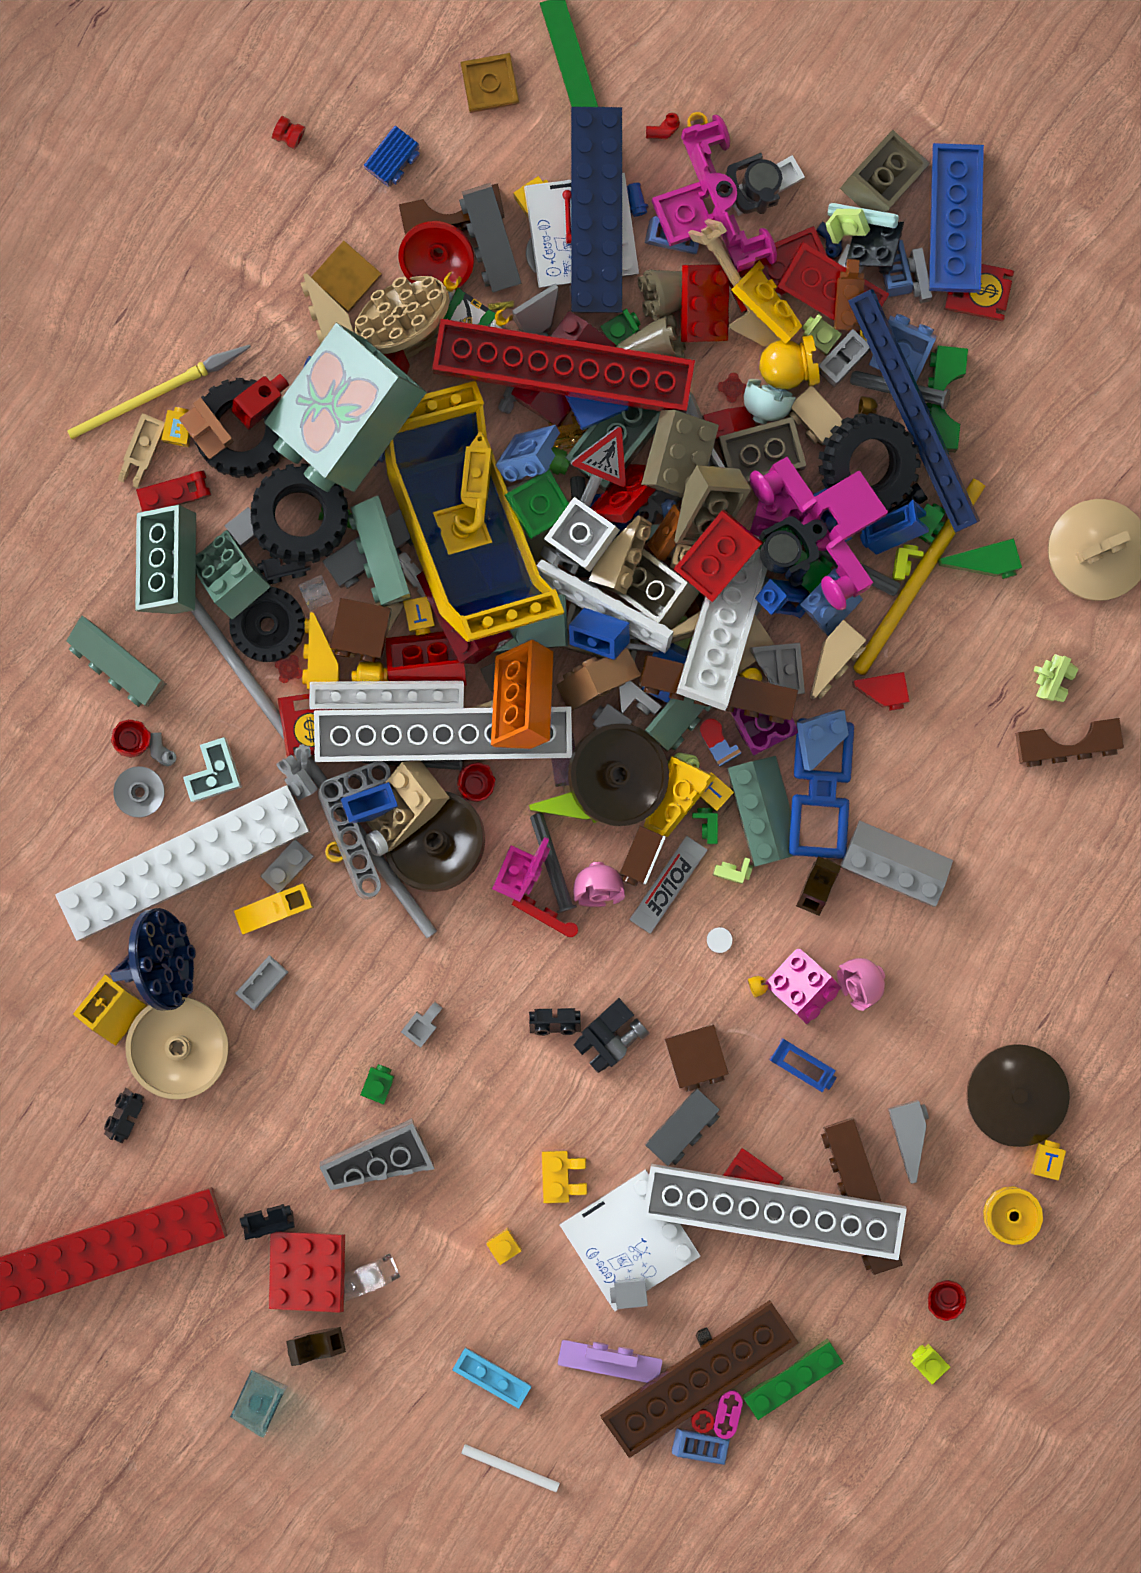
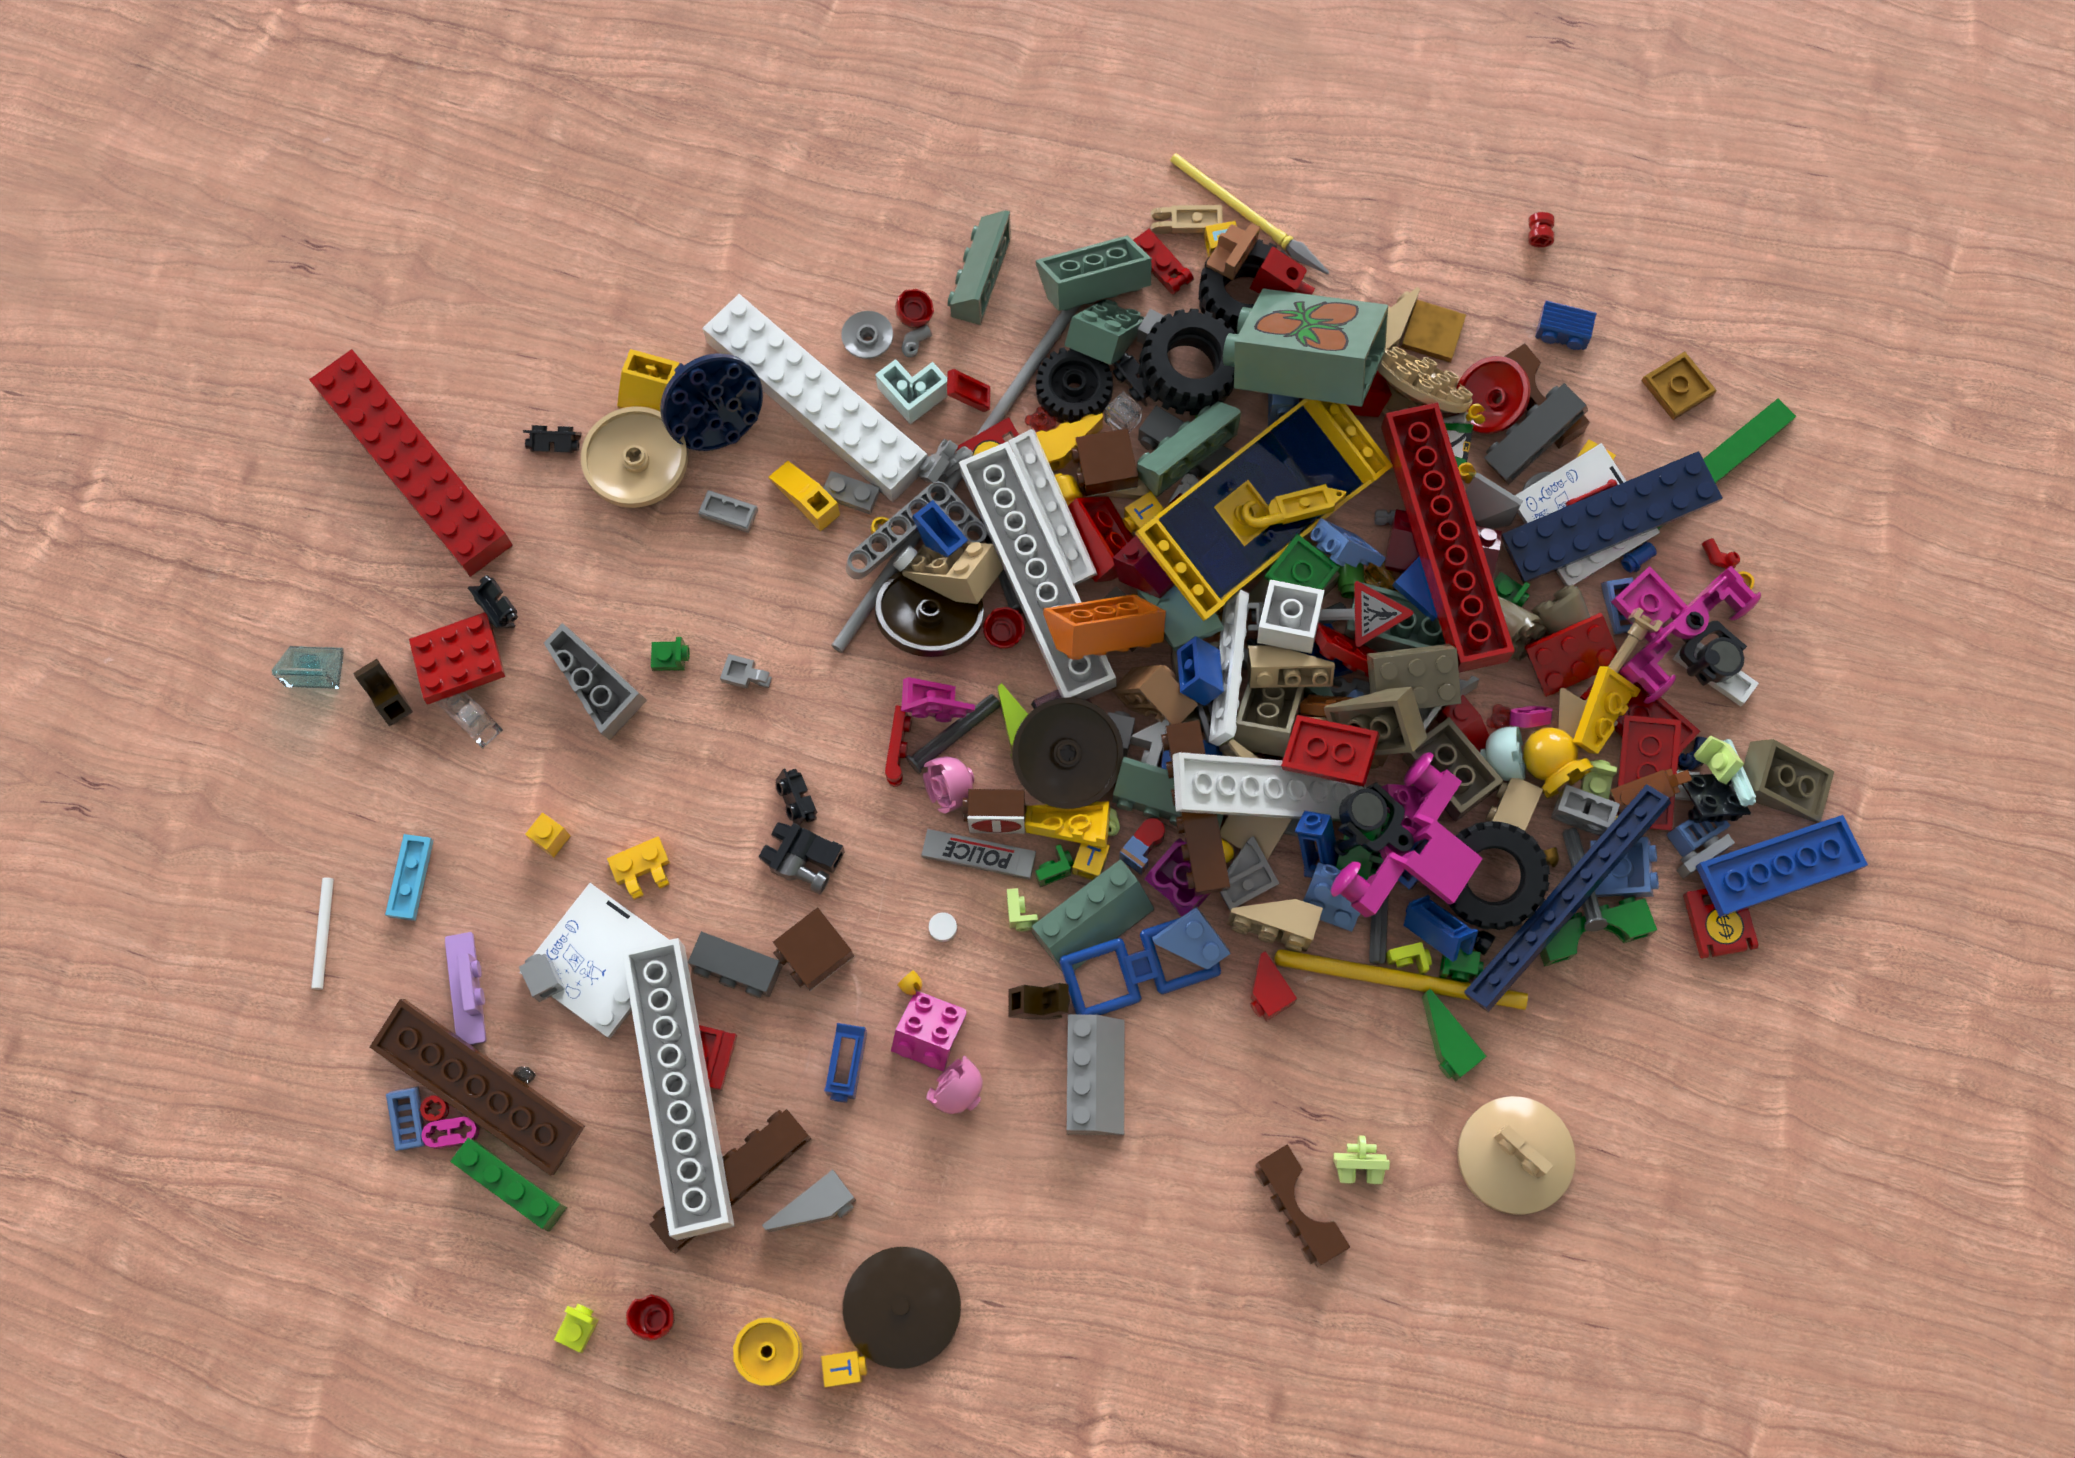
camera: 70 degrees right, 15 degrees down
none -> red tile [947,369,990,412]
none -> dark pink beam [1509,706,1553,728]

